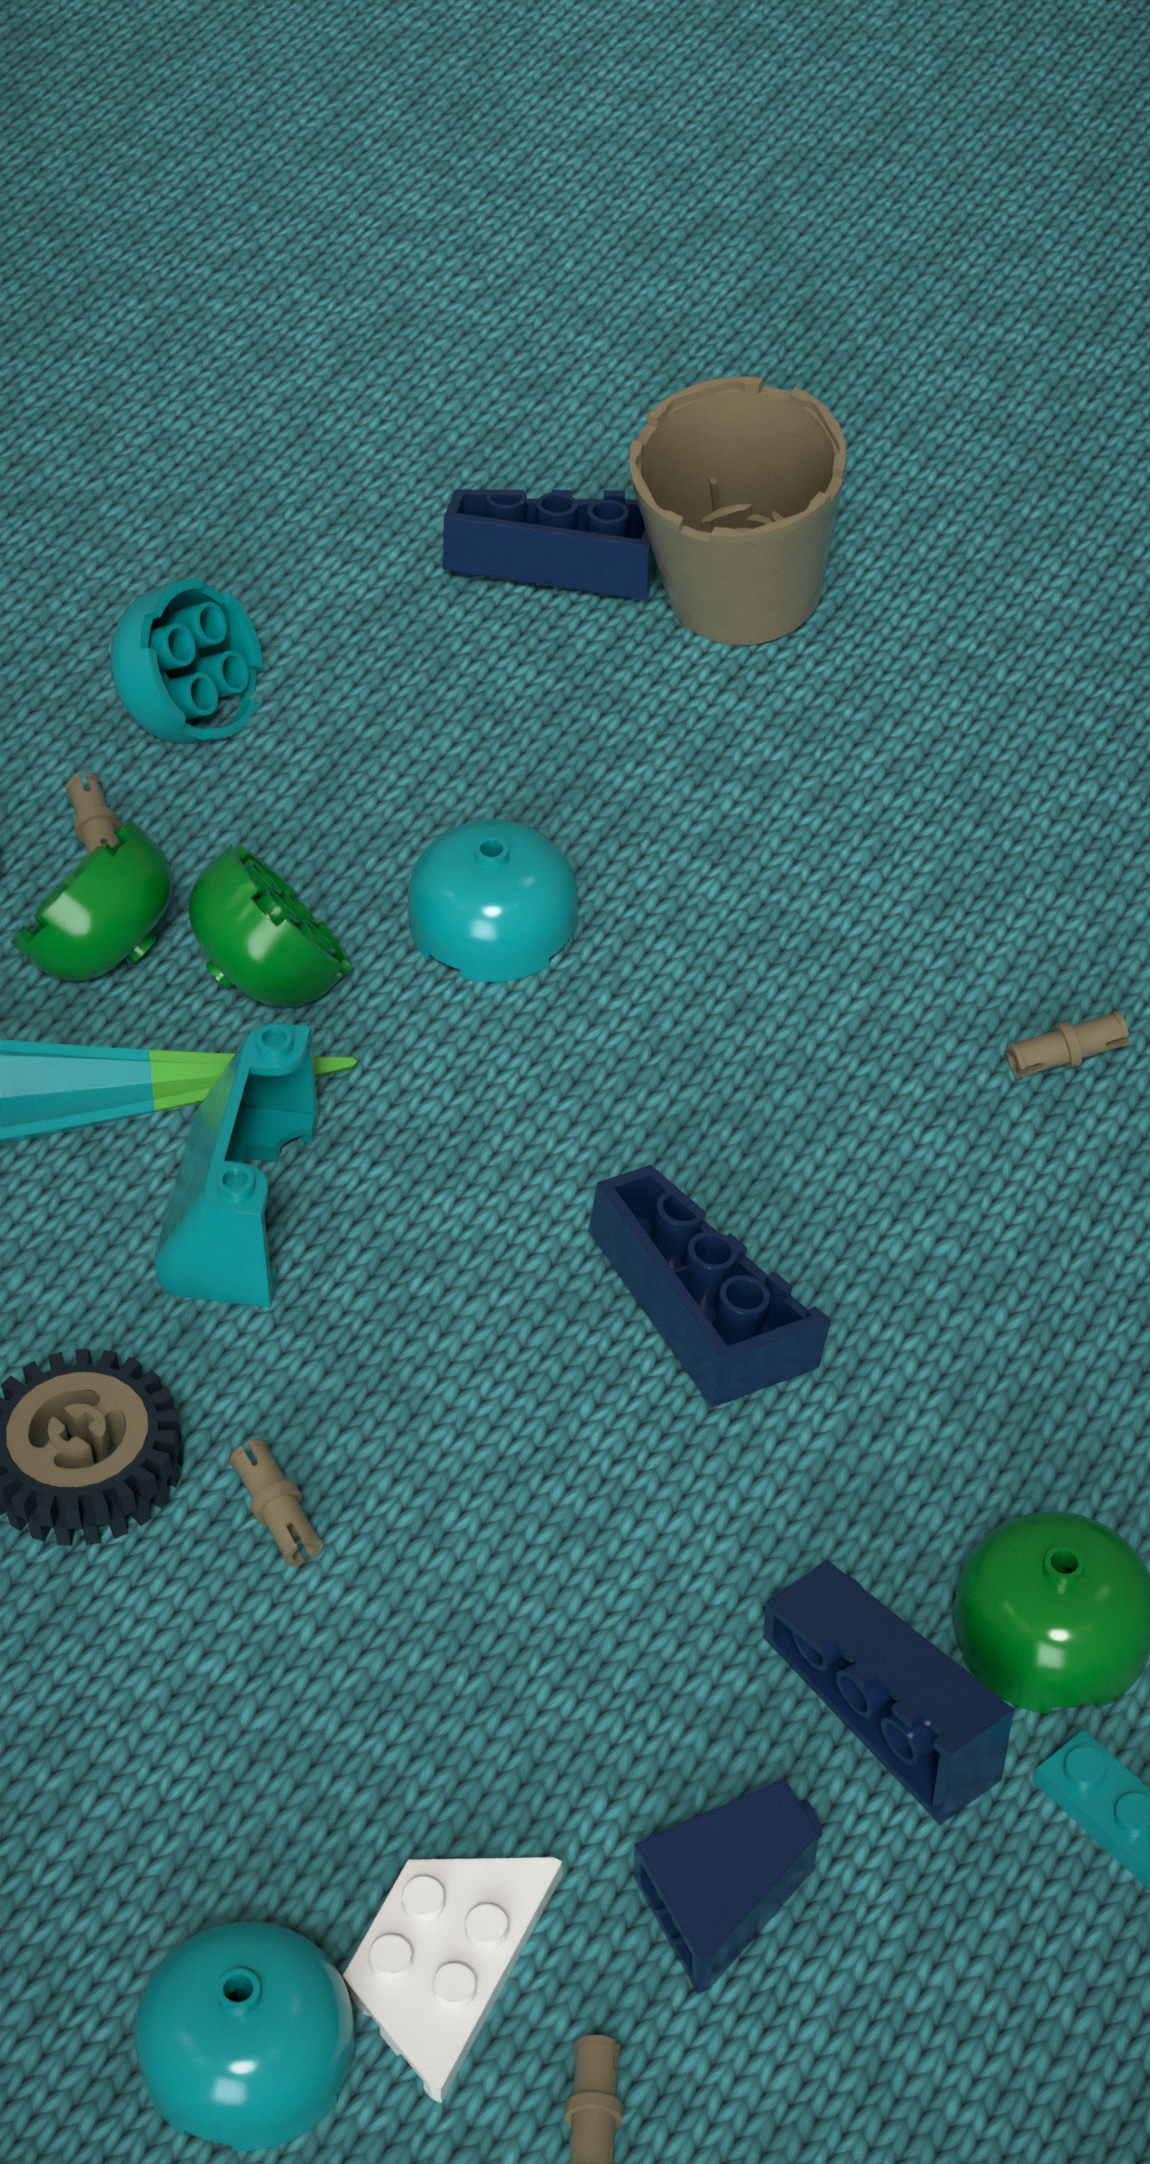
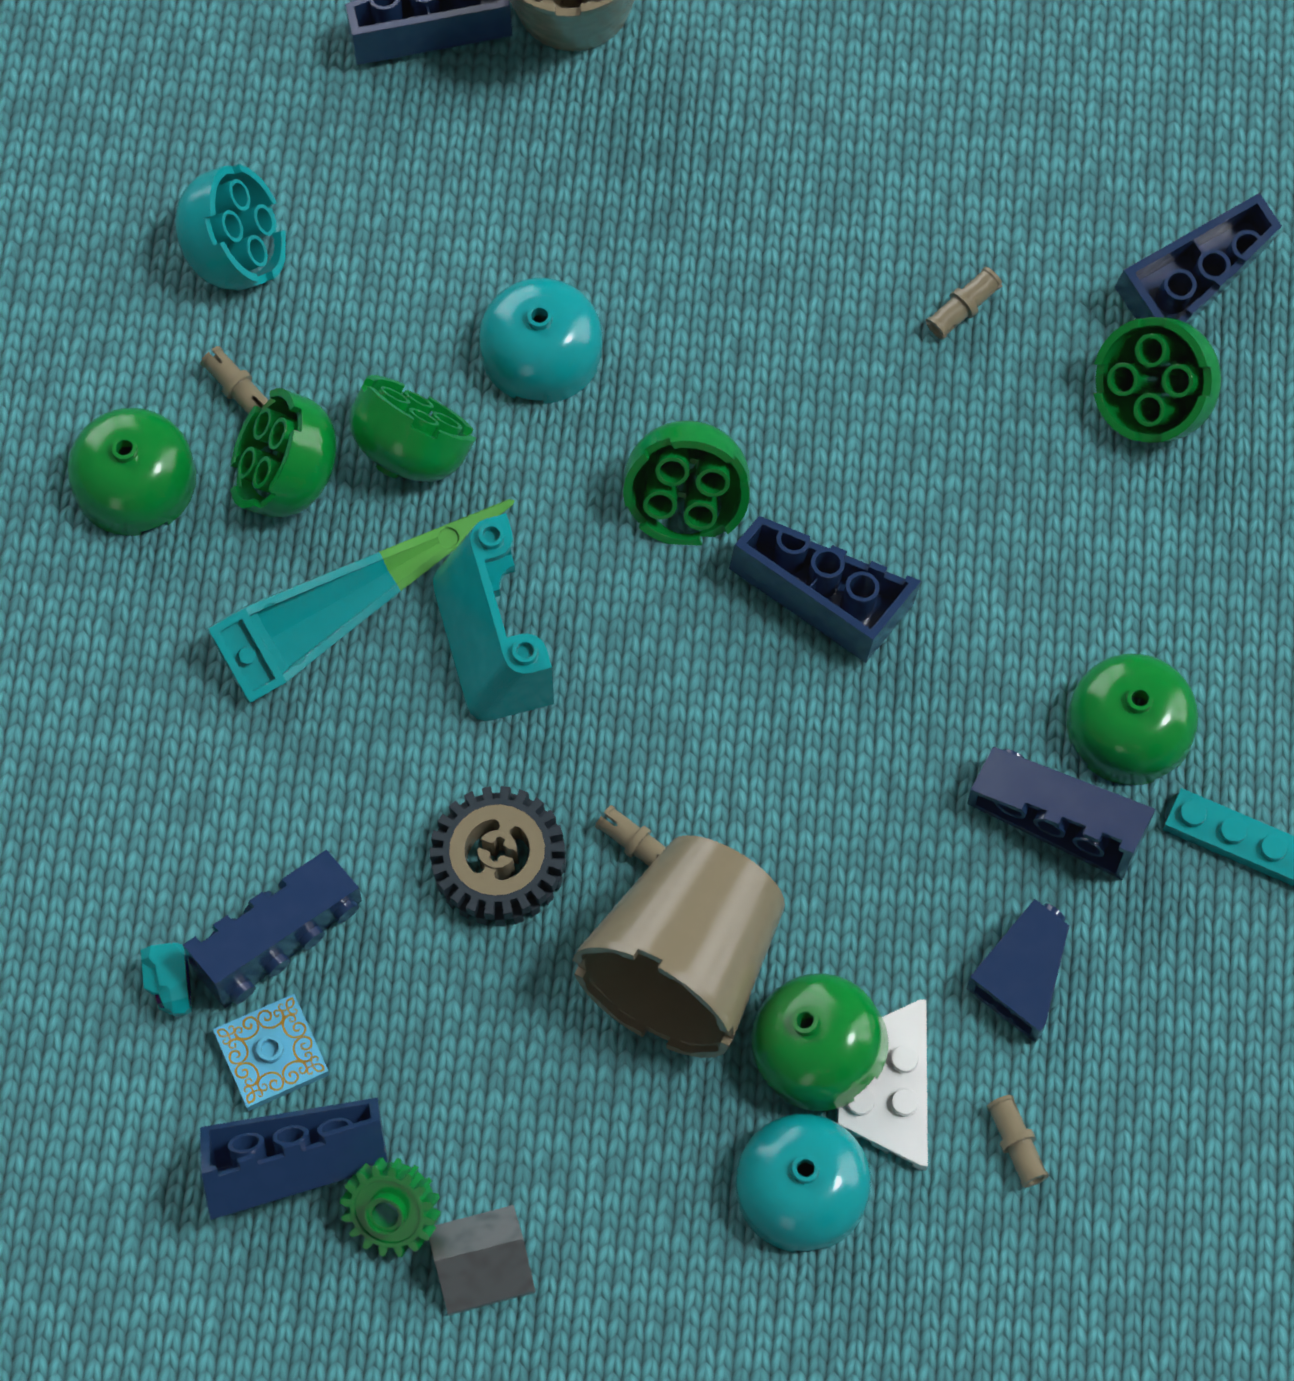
camera: 25 degrees left, 20 degrees up
none -> dark tan cone [572,835,785,1058]
none -> green cylinder [623,421,750,546]
none -> green cylinder [751,973,888,1111]

